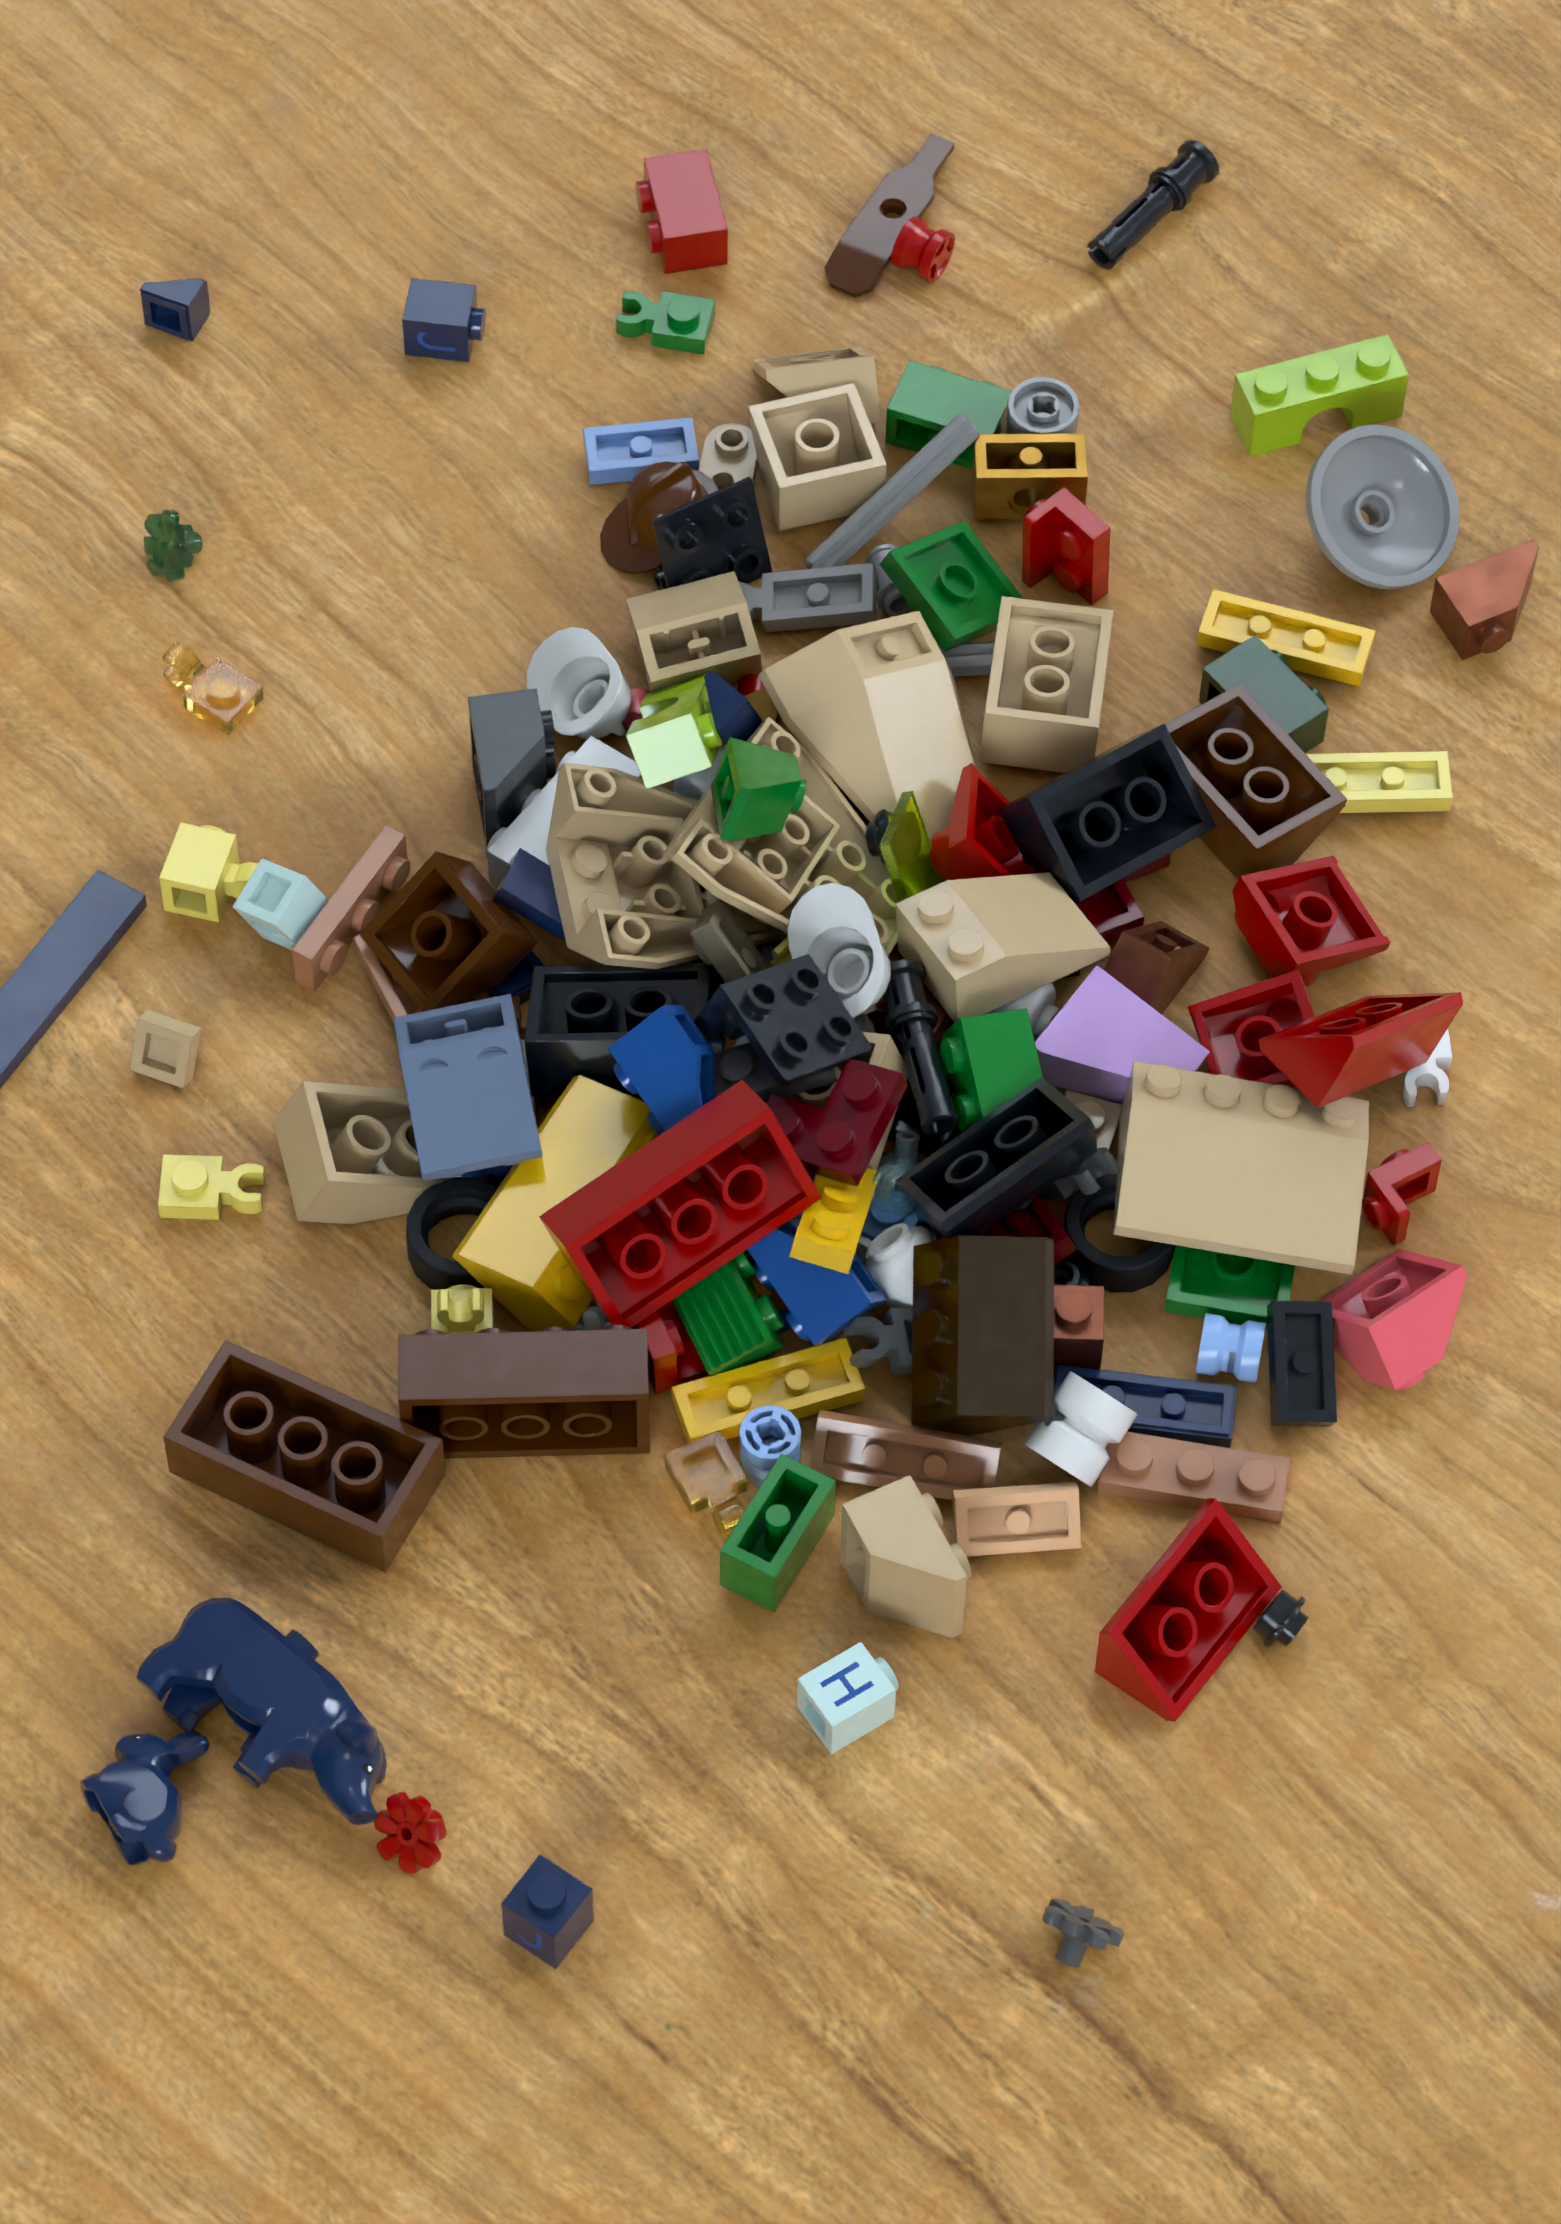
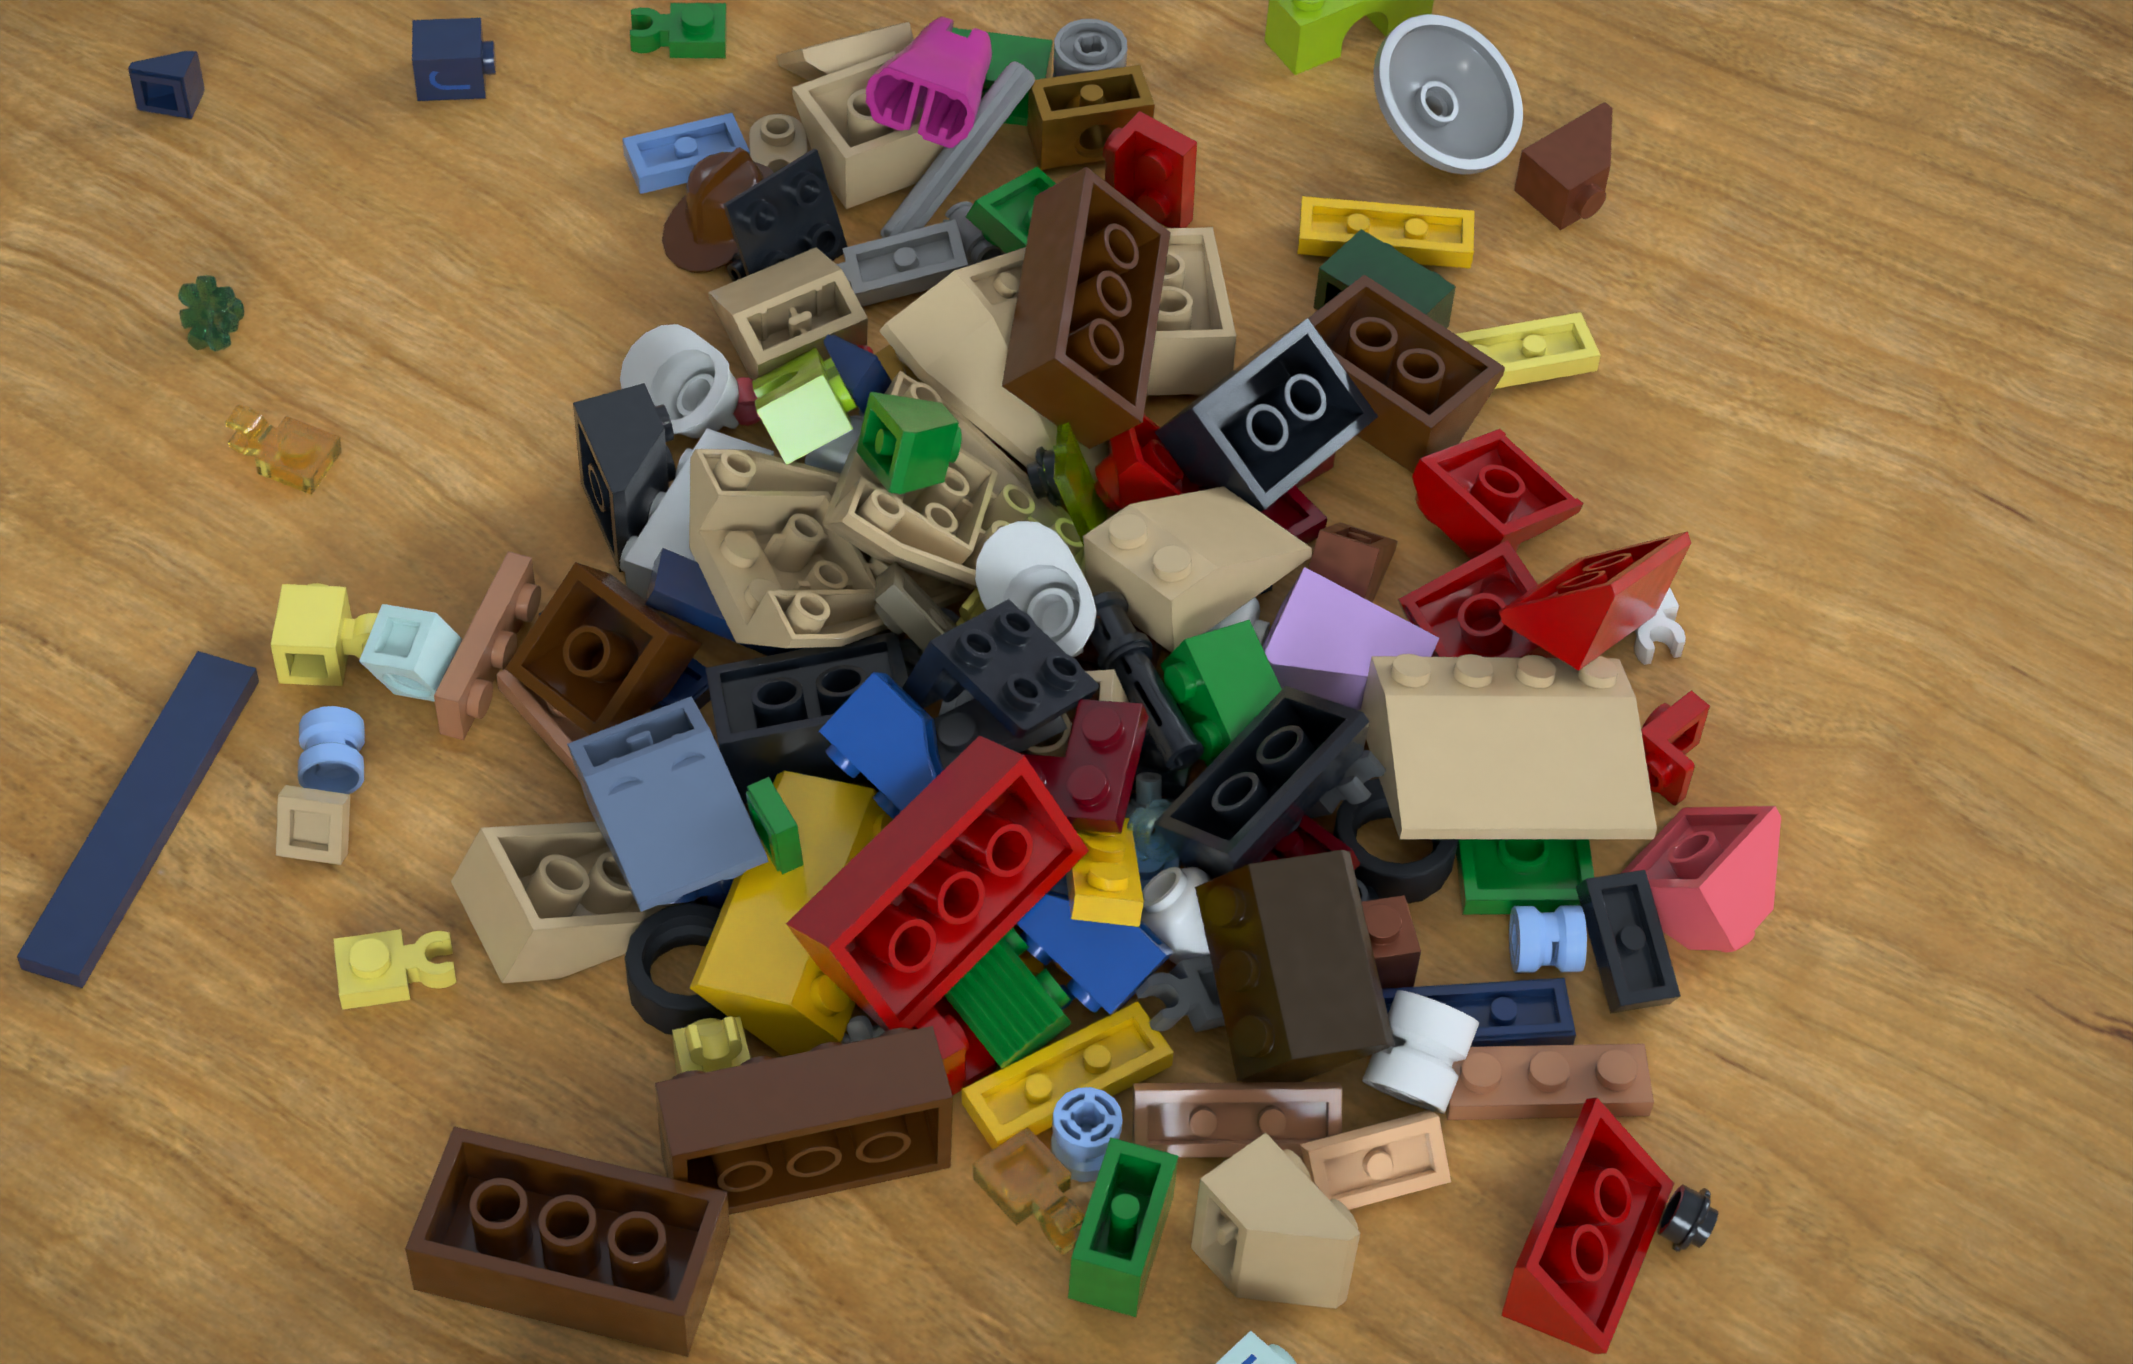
camera: 15 degrees left, 5 degrees down
none -> light blue wheel [298,706,365,794]
none -> green tile [746,777,804,874]
none -> dark pink piece [866,17,992,148]
none -> reddish brown brick [1002,167,1171,449]

